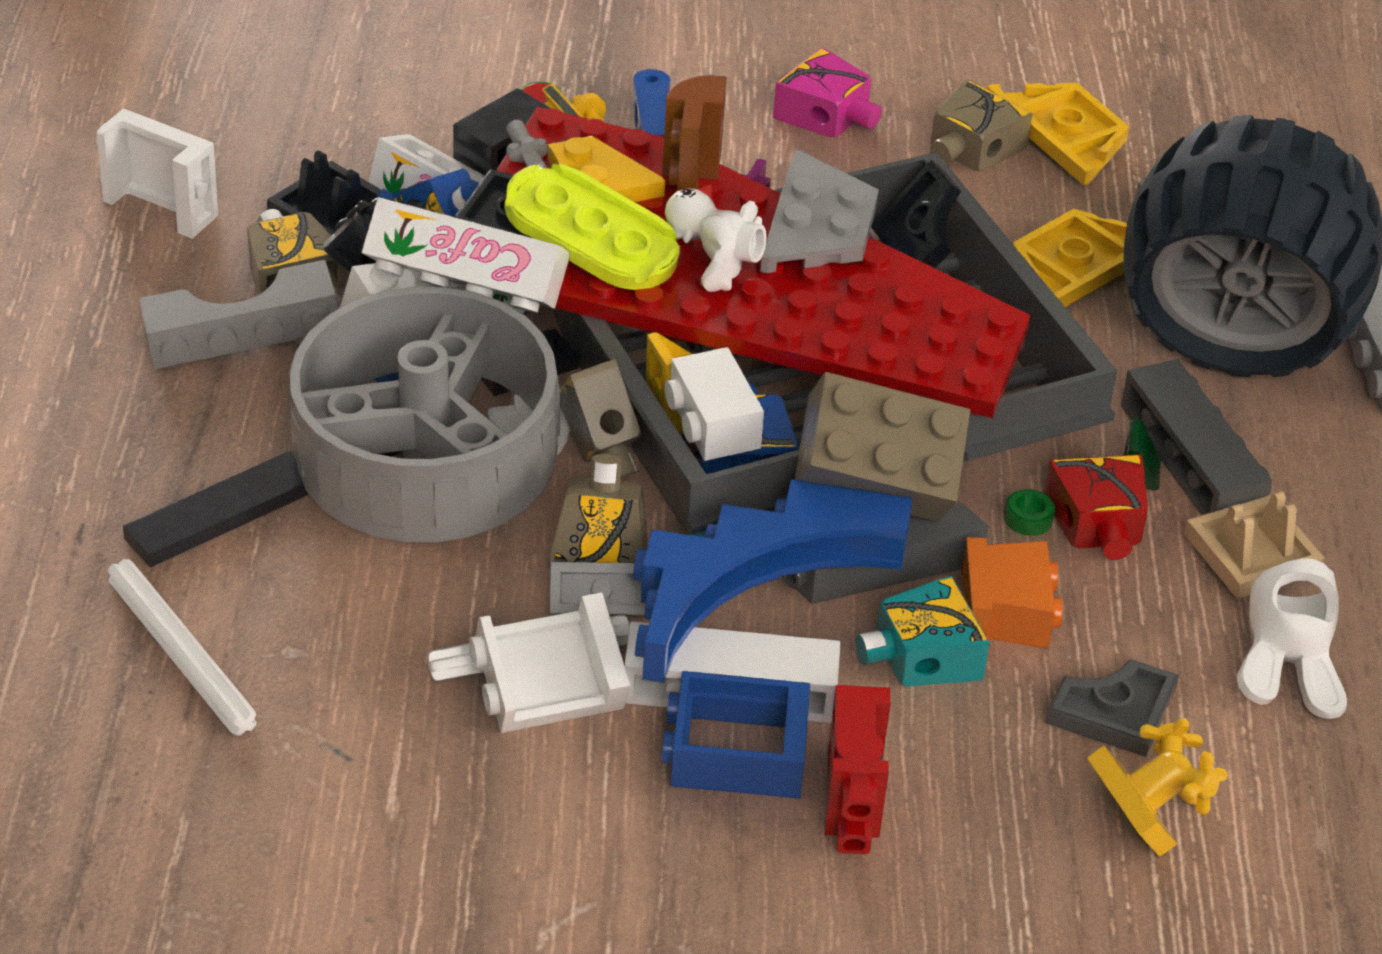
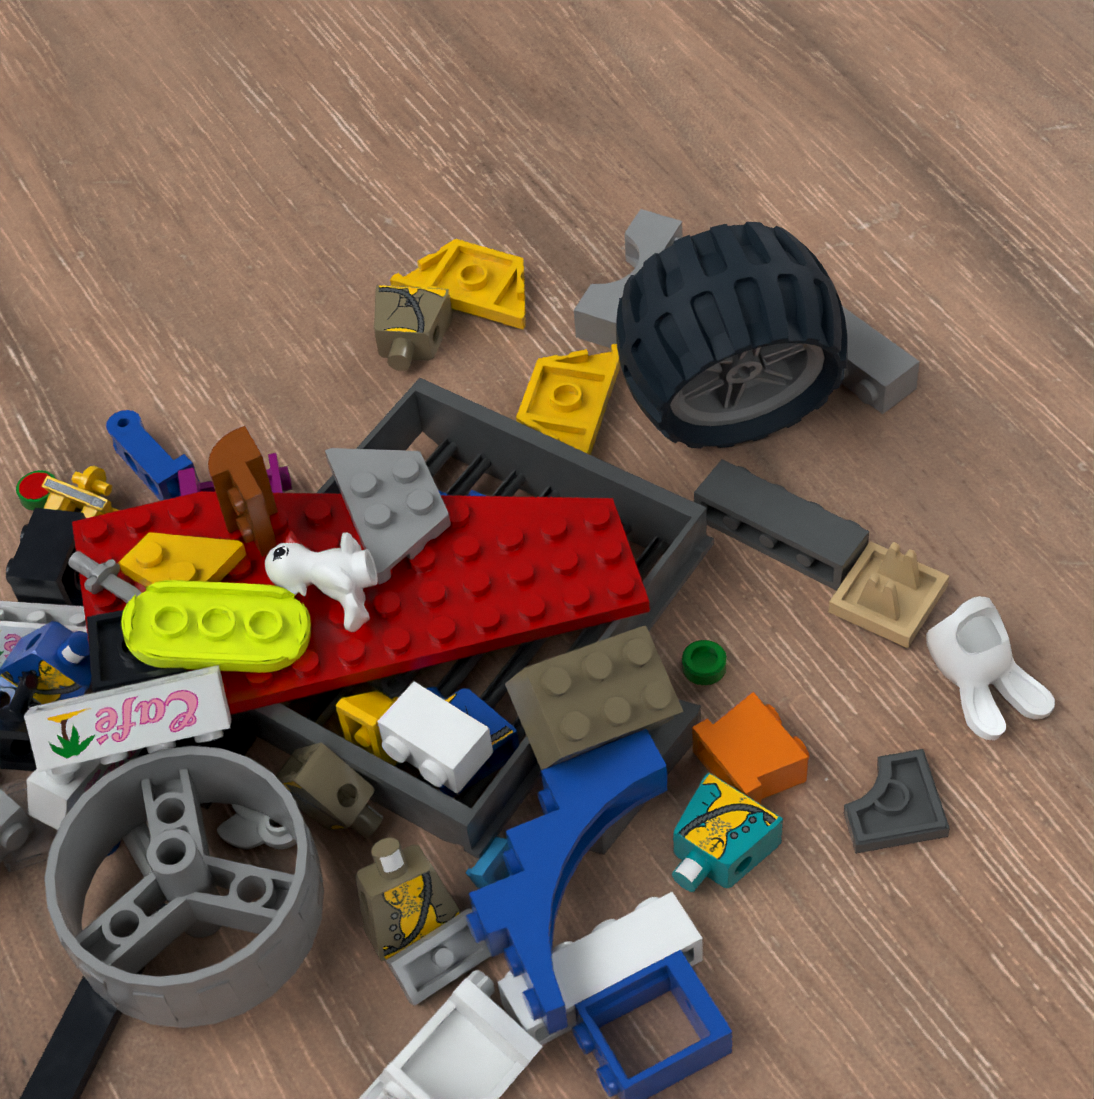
camera: 25 degrees left, 10 degrees up
dark pink torso [773,47,882,137] -> none
red hips [824,685,891,854] -> none
black tile [871,160,962,268] -> none
red torso [1044,454,1148,560] -> none
yellow piece [1087,718,1228,857] -> none
dark green slope [1124,419,1161,490] -> none

